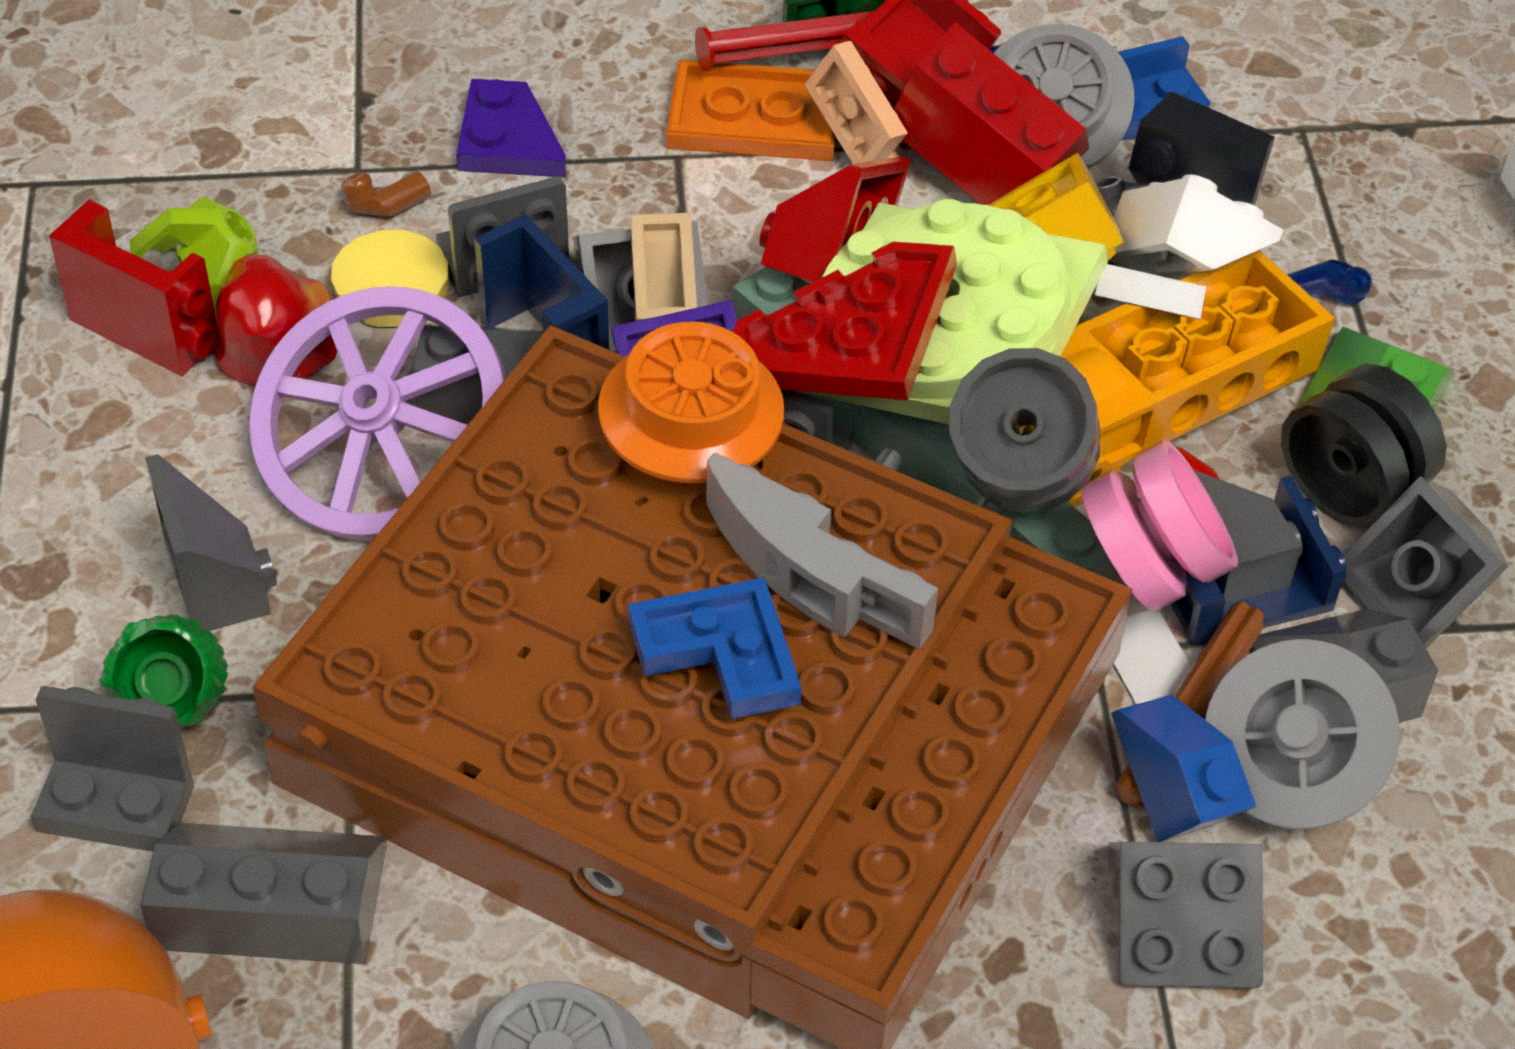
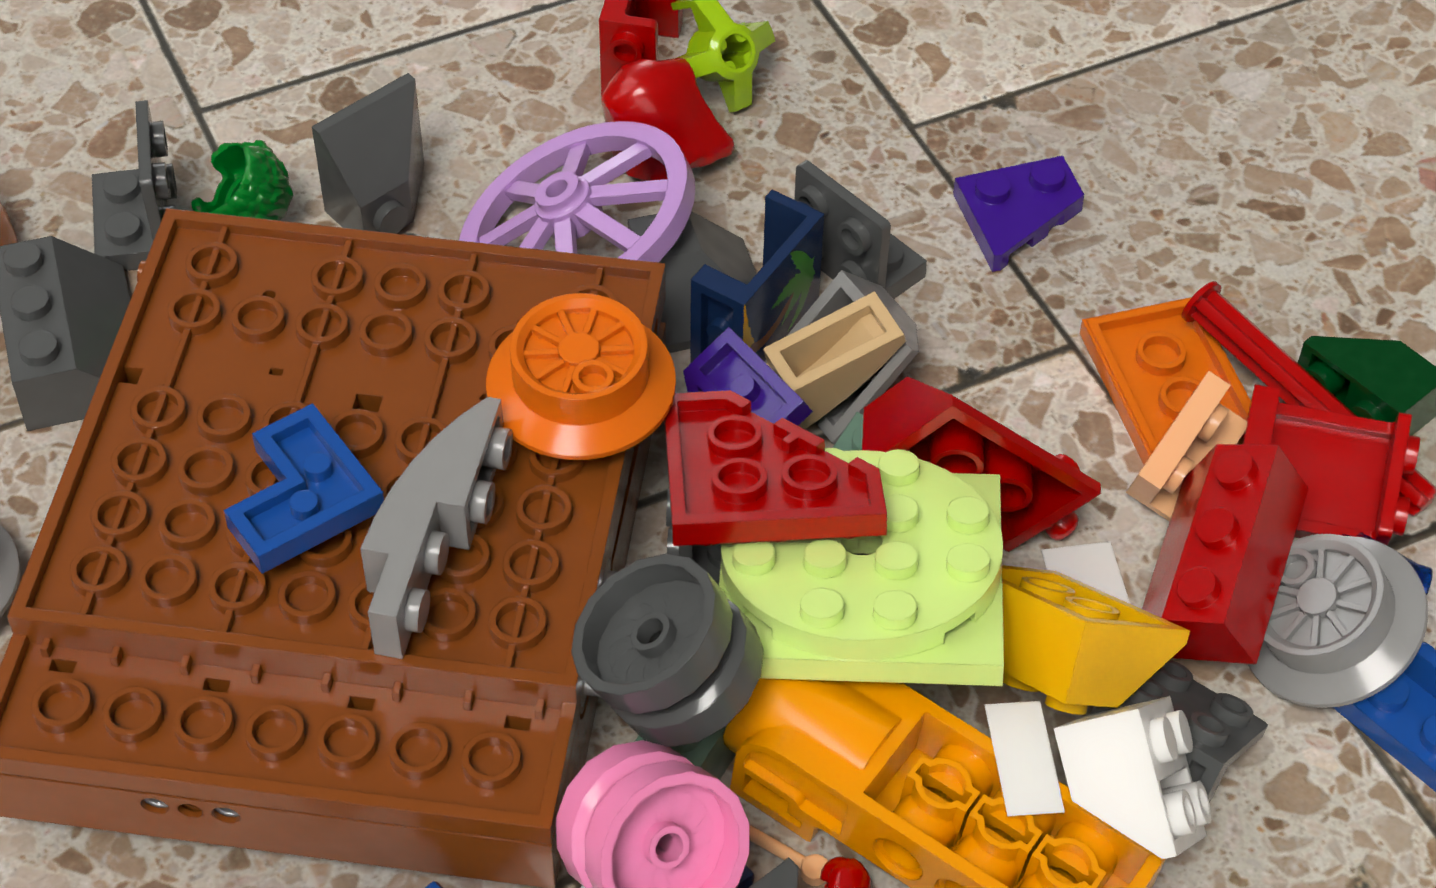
camera: 70 degrees right, 0 degrees up
light yellow tile [331,230,449,327] -> none
dark orange arm [341,171,431,217] -> none
black slope [1128,91,1275,206] -> none

